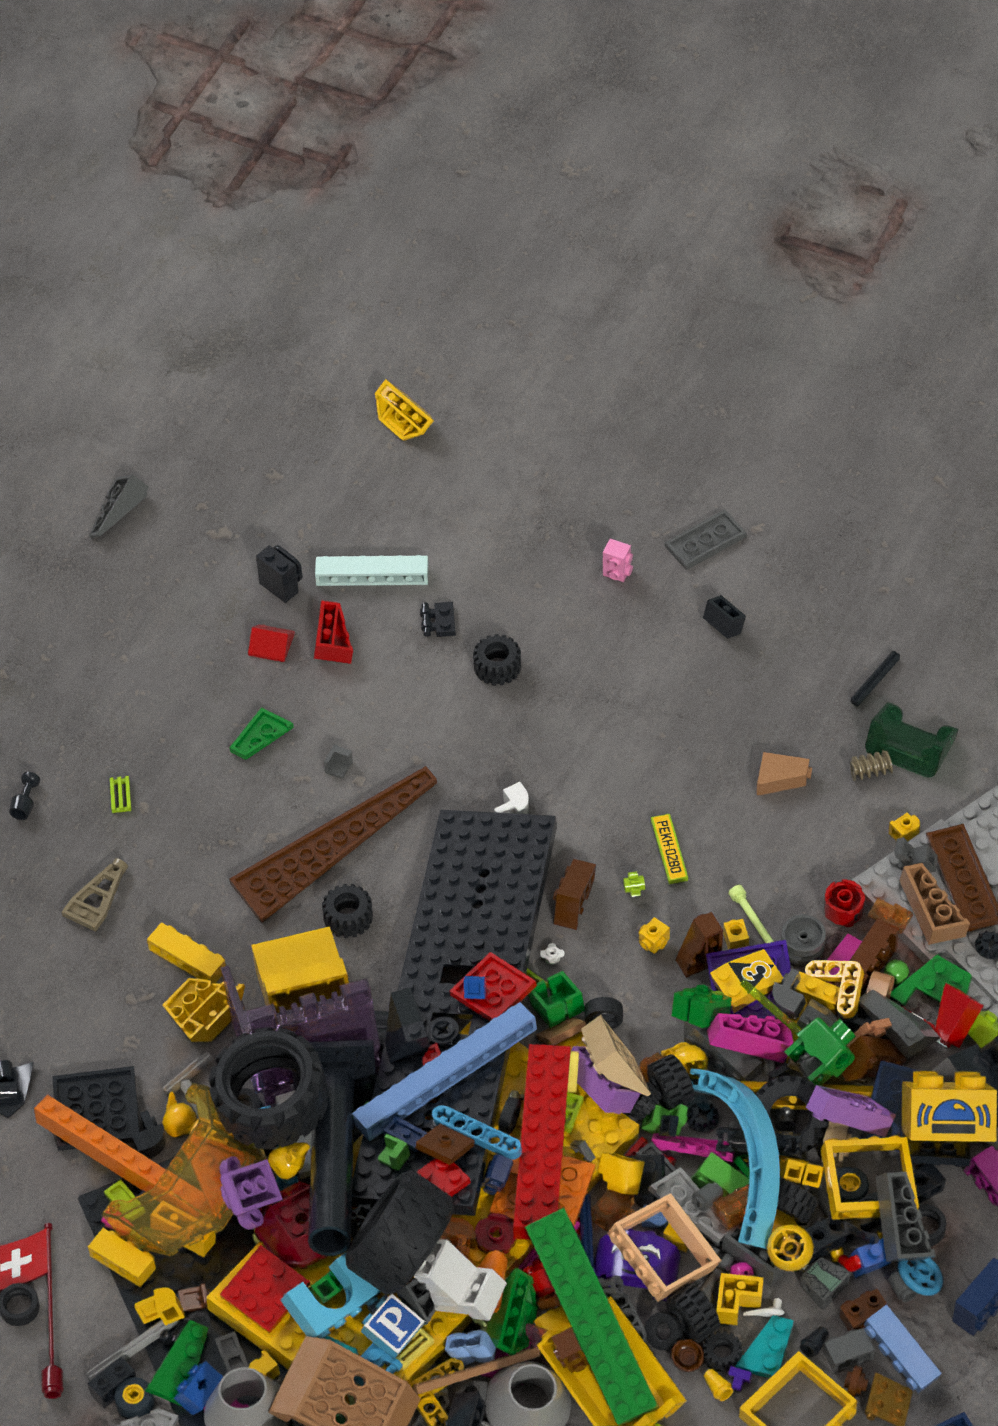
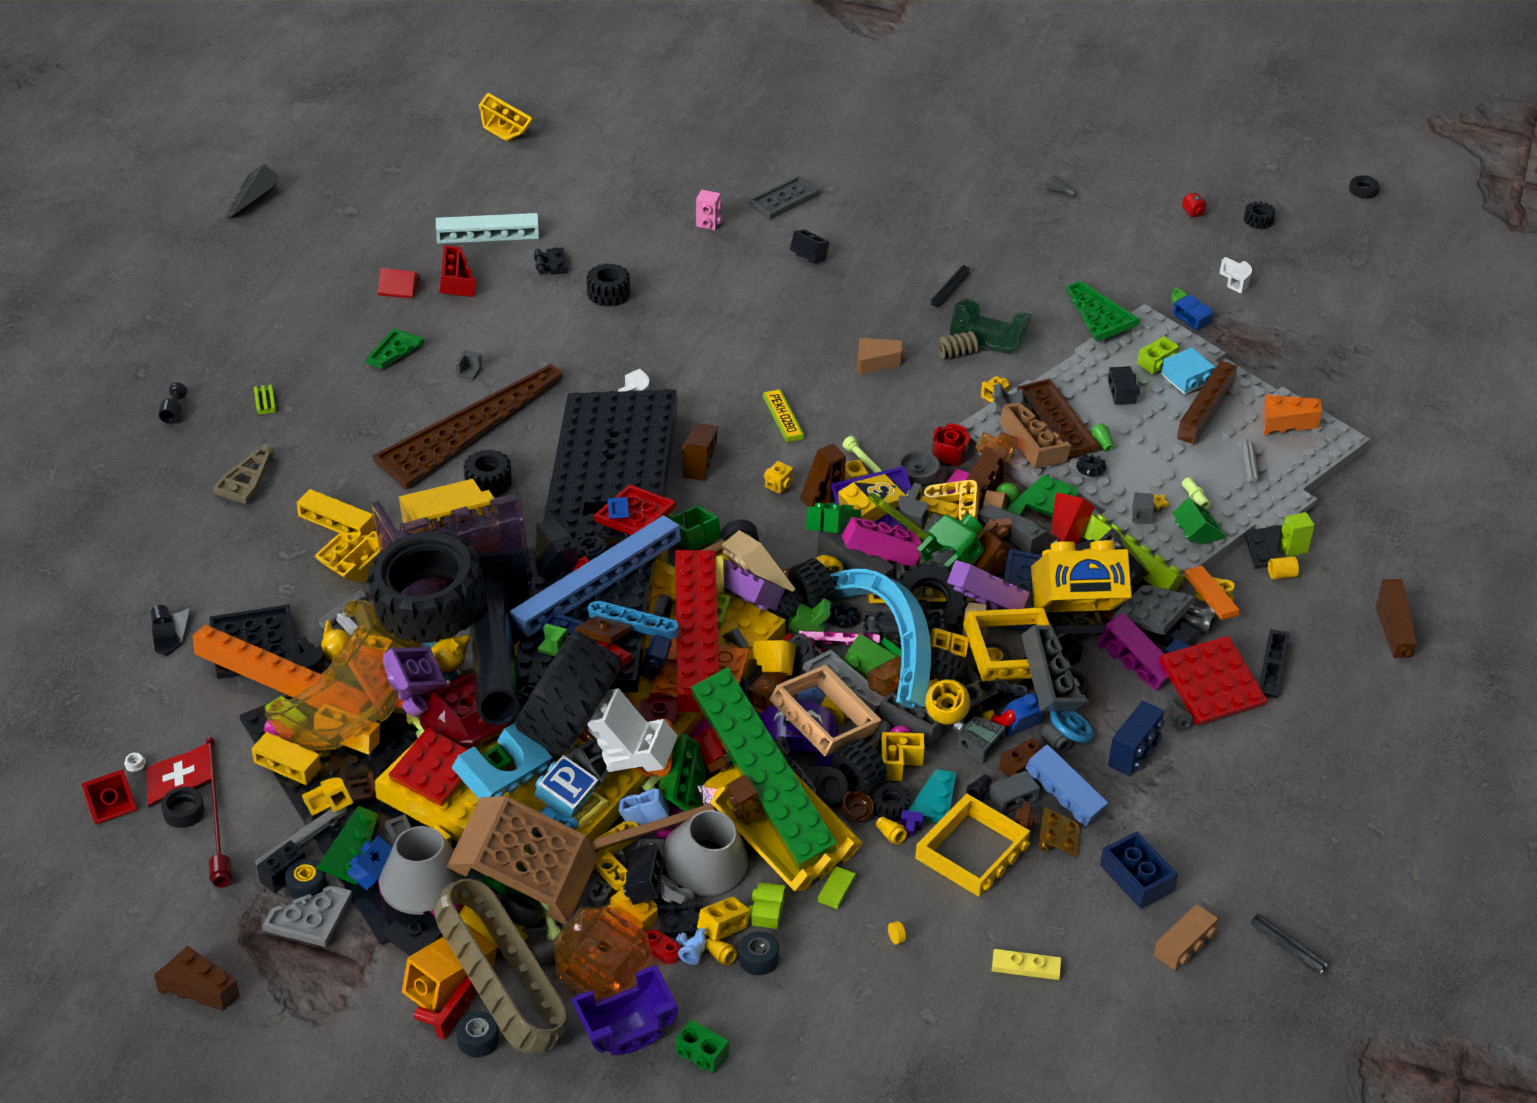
camera: 10 degrees left, 10 degrees down
black brick [256,545,303,603] -> none
white plate [540,943,564,965] -> none
lime gear [623,871,645,897] -> none
black tile [659,1115,679,1137] -> none
dark grey brick [692,1183,723,1211] -> none
white bar [743,1298,785,1317] -> none

